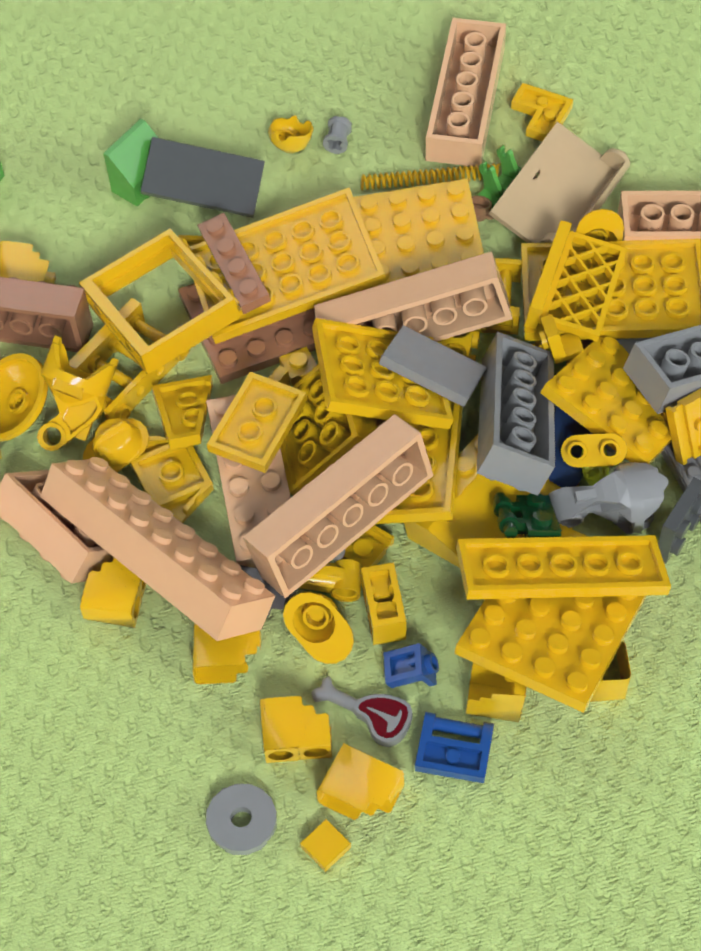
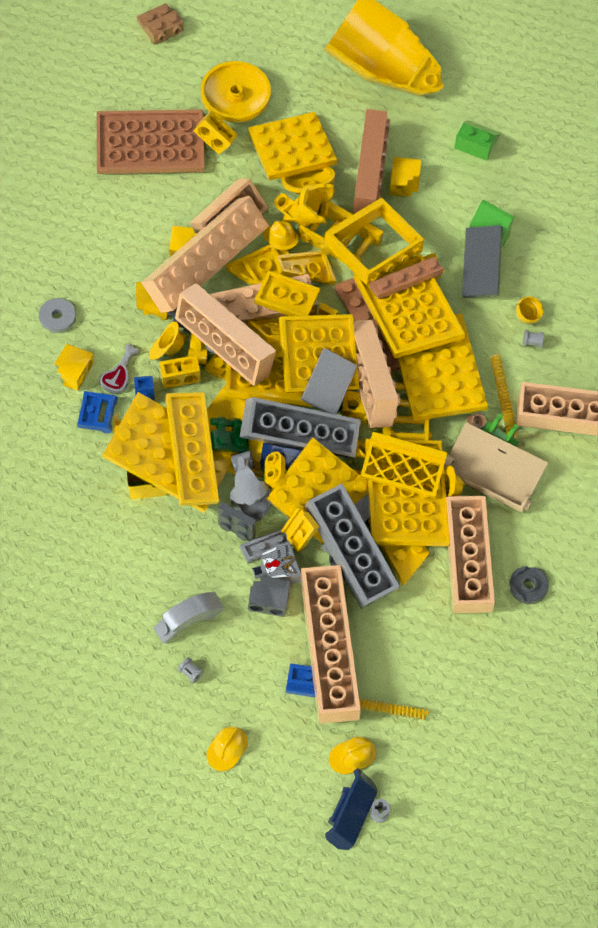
camera: 80 degrees right, 5 degrees up
yellow piece [260,696,332,763] -> none
yellow tile [300,819,351,872] -> none
yellow plate [511,83,574,141] -> none
yellow bracket [539,314,584,364] -> none

